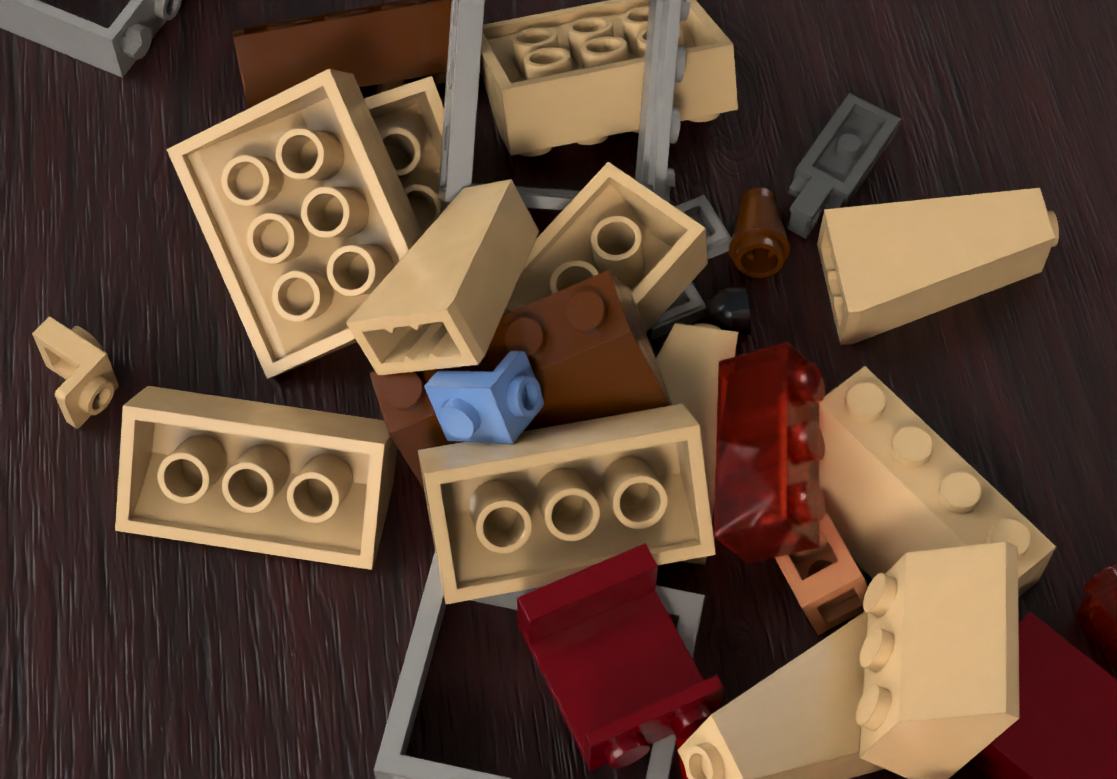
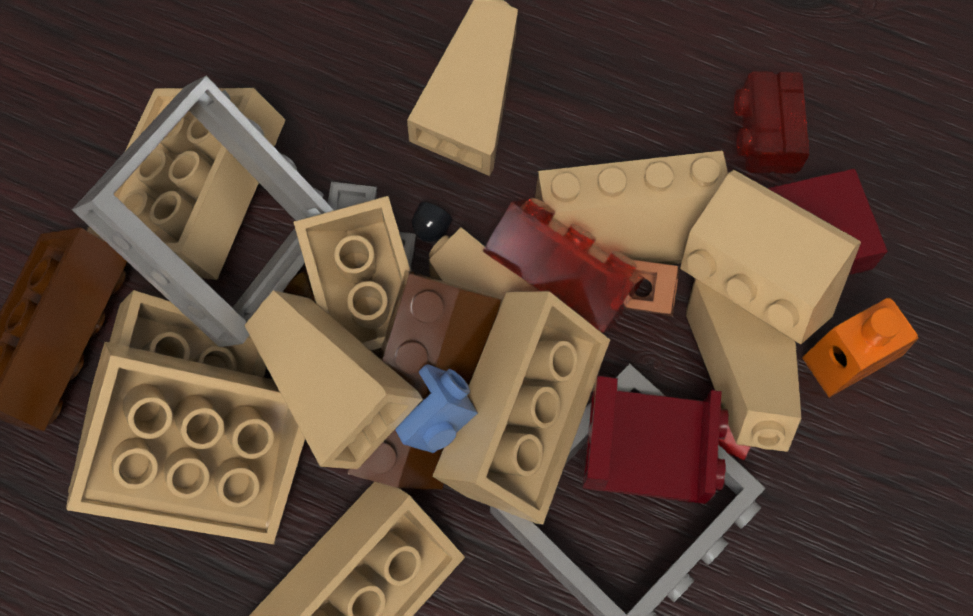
camera: 60 degrees left, 10 degrees up
reddish brown cone [729,188,790,278] -> none
dark grey hinge [785,93,901,239] -> none

